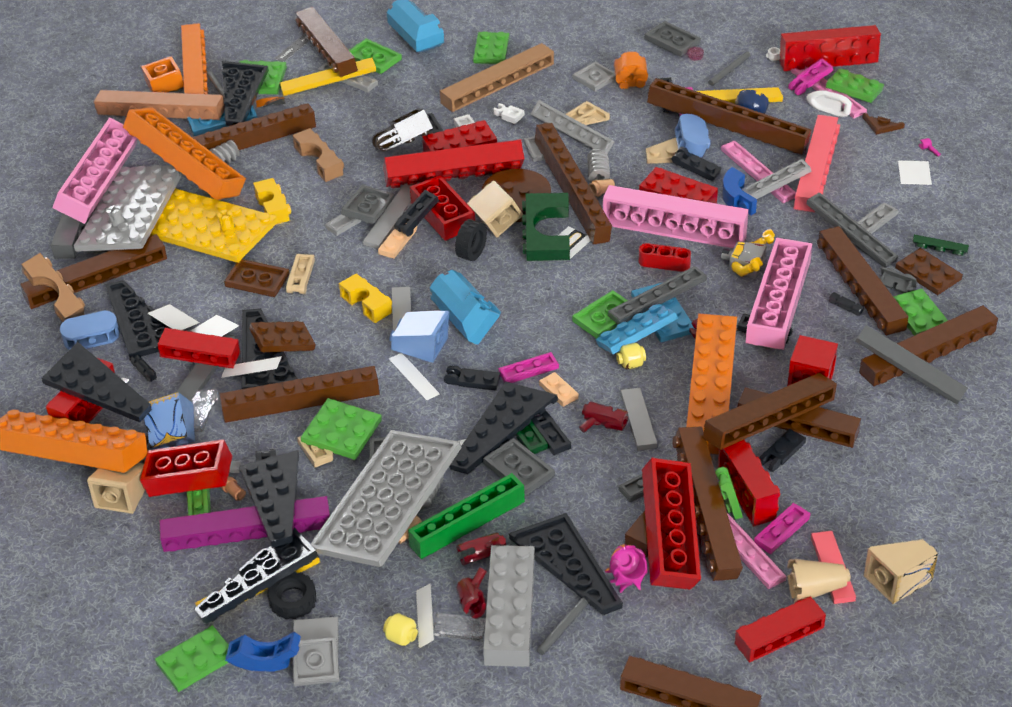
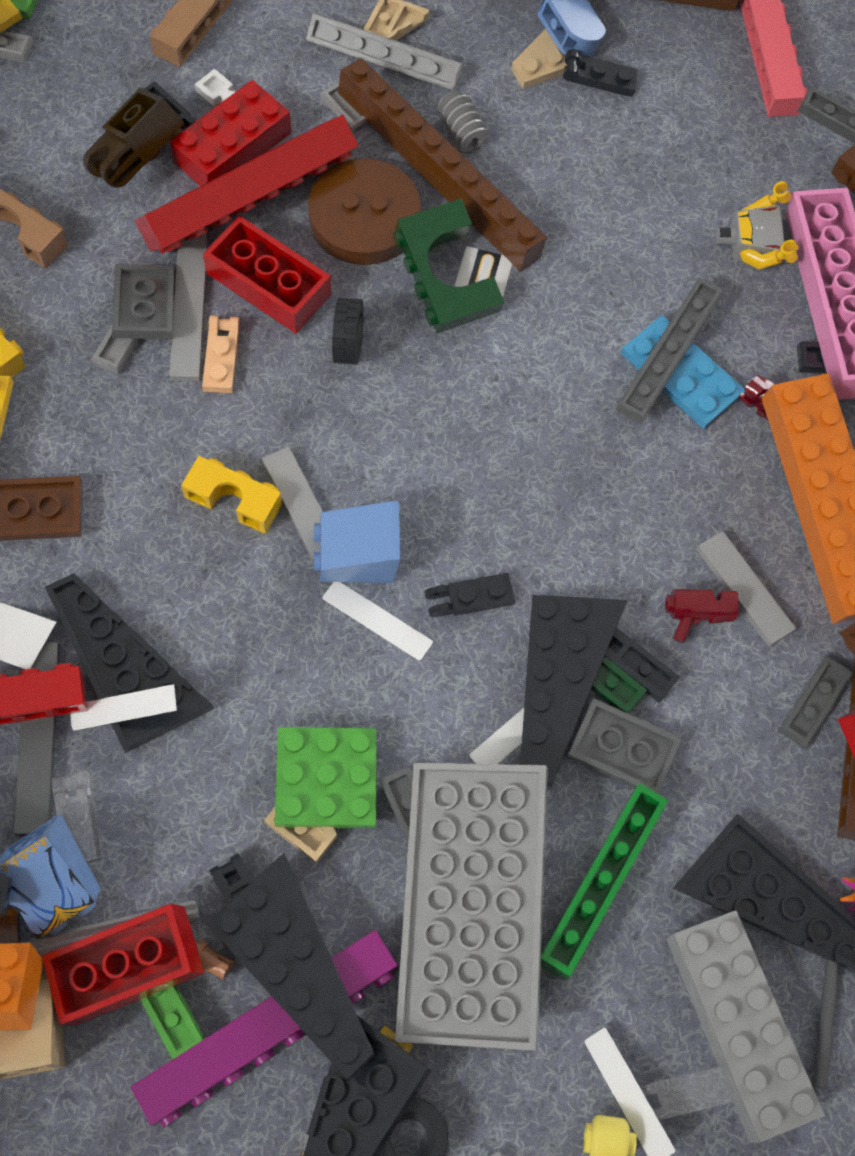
camera: 30 degrees left, 25 degrees up
reddish brown brick [219,366,380,423] -> none
reddish brown plate [249,321,316,352] -> none
tan plate [286,254,315,294] -> none
black plate [394,190,439,237] -> none
dark azure brick [430,270,501,345] -> none
dark red piece [456,532,506,565] -> none
dark red piece [456,567,487,619] -> none
tan slope [467,181,523,238] -> none
white plate [493,103,524,124] -> none
dark pink tile [498,352,559,383] -> none
light nougat plate [539,372,579,407] -> none
bright green plate [572,290,628,339] -> none
light nougat cone [589,179,615,197] -> none
dark azure plate [595,304,678,354] -> none
bright pink brick [603,185,749,249] -> none
light yellow head [616,343,646,370] -> none
red beam [638,243,691,272] -> none
red brick [639,167,718,204] -> none
bright pink tile [721,140,796,203] -> none
blue arch [722,167,757,215] -> none
light grey tile [741,159,812,199] -> none

